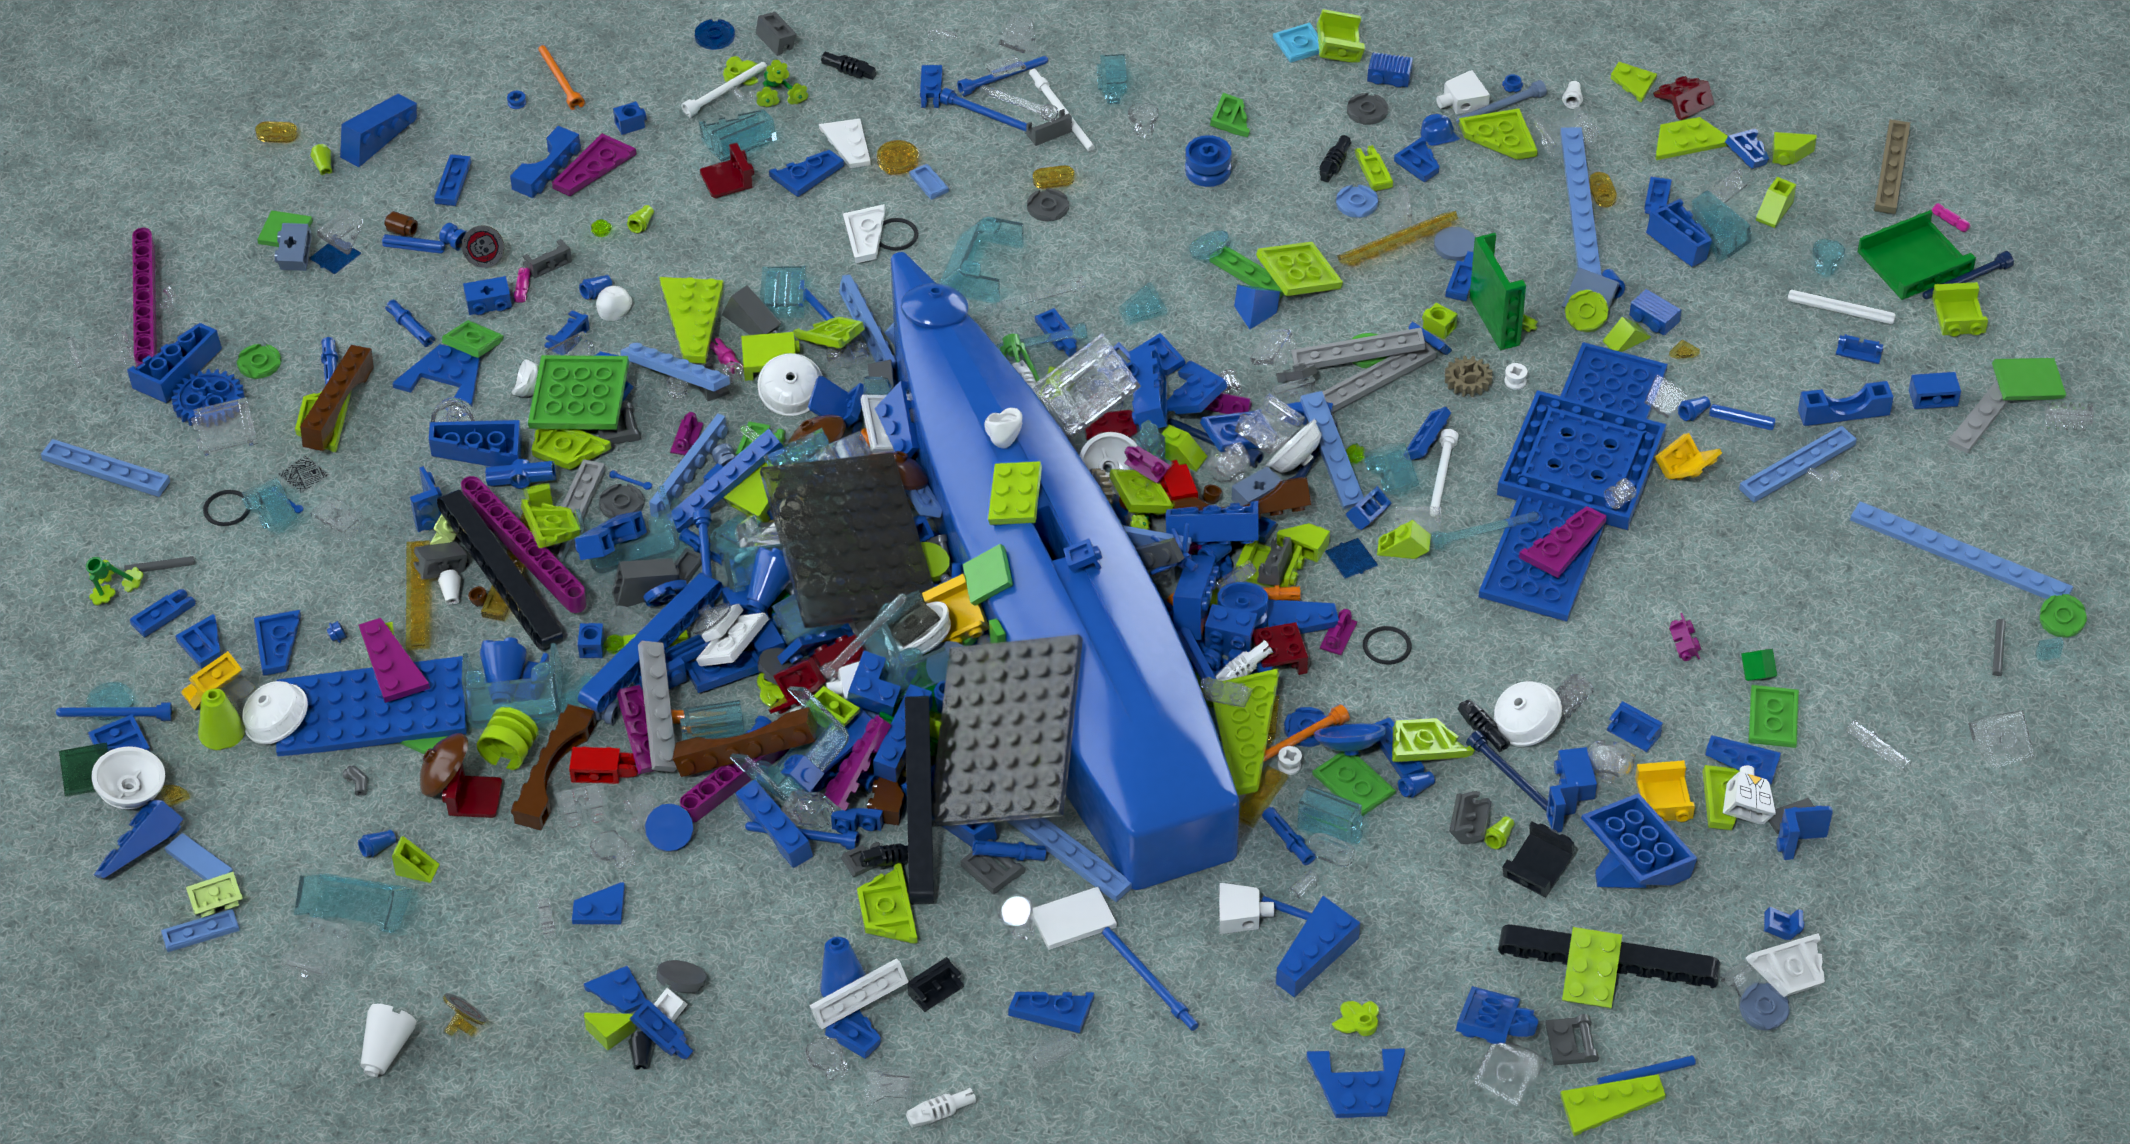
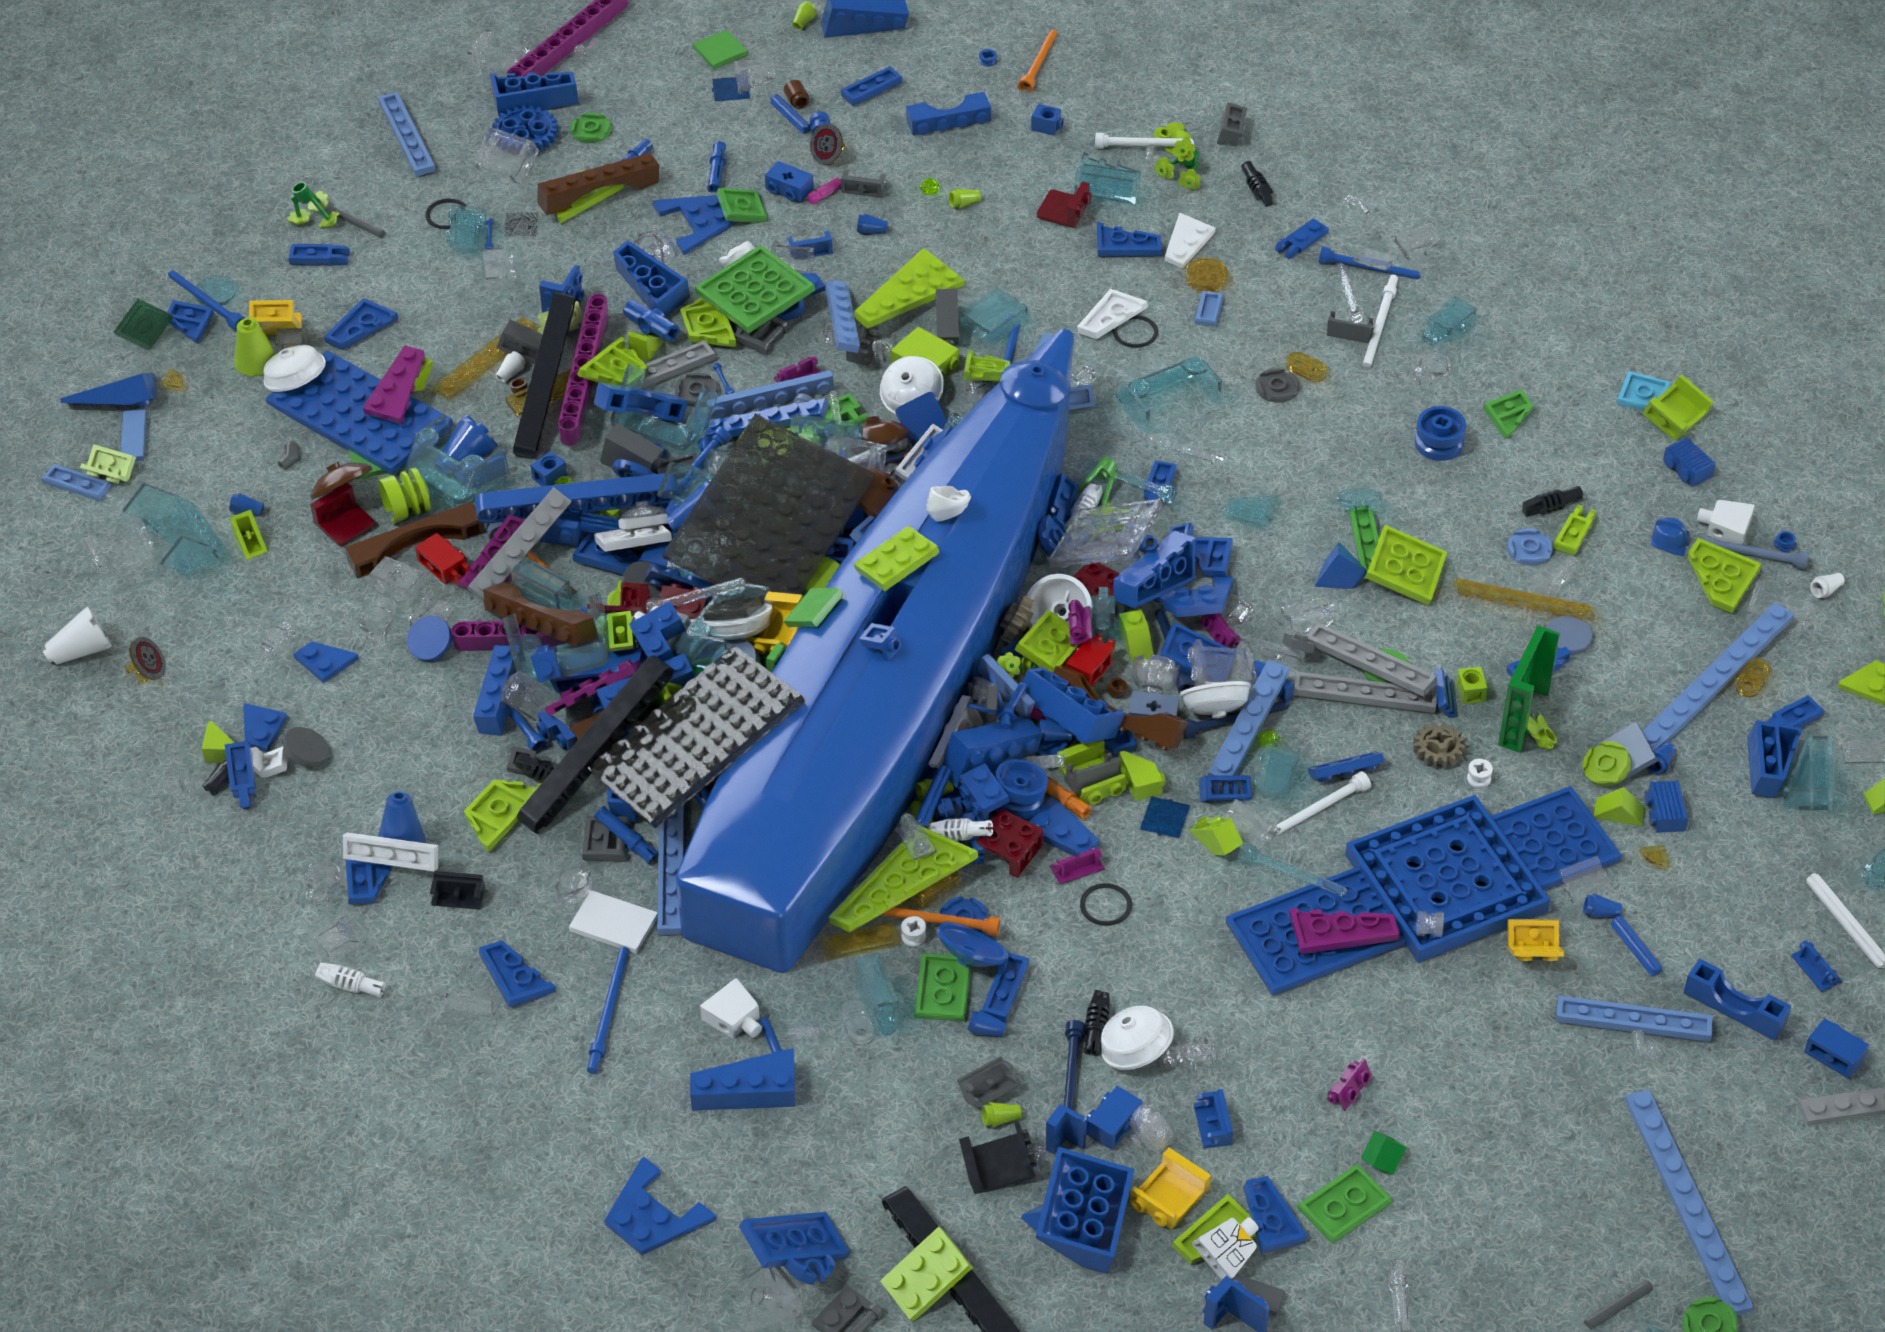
camera: 45 degrees right, 0 degrees up
white hat [92,747,165,809] -> none
blue wing [175,614,221,669] -> none
sand blue brick [275,223,312,271] -> none
blue plate [327,621,347,643] -> none
magenta wing [552,133,636,196] -> none
white hair [596,286,632,321] -> none
clear blue tile [694,19,735,50] -> none
dark pink pin [710,338,744,375] -> none
blue piece [939,88,1027,132] -> none
blue pin [1262,807,1316,866] -> none
lime plate [1332,1001,1379,1036] -> none
dark grey tile [1347,93,1388,125] -> none
lime wing [1392,718,1475,762] -> none
blue wing [1394,136,1439,182] -> none

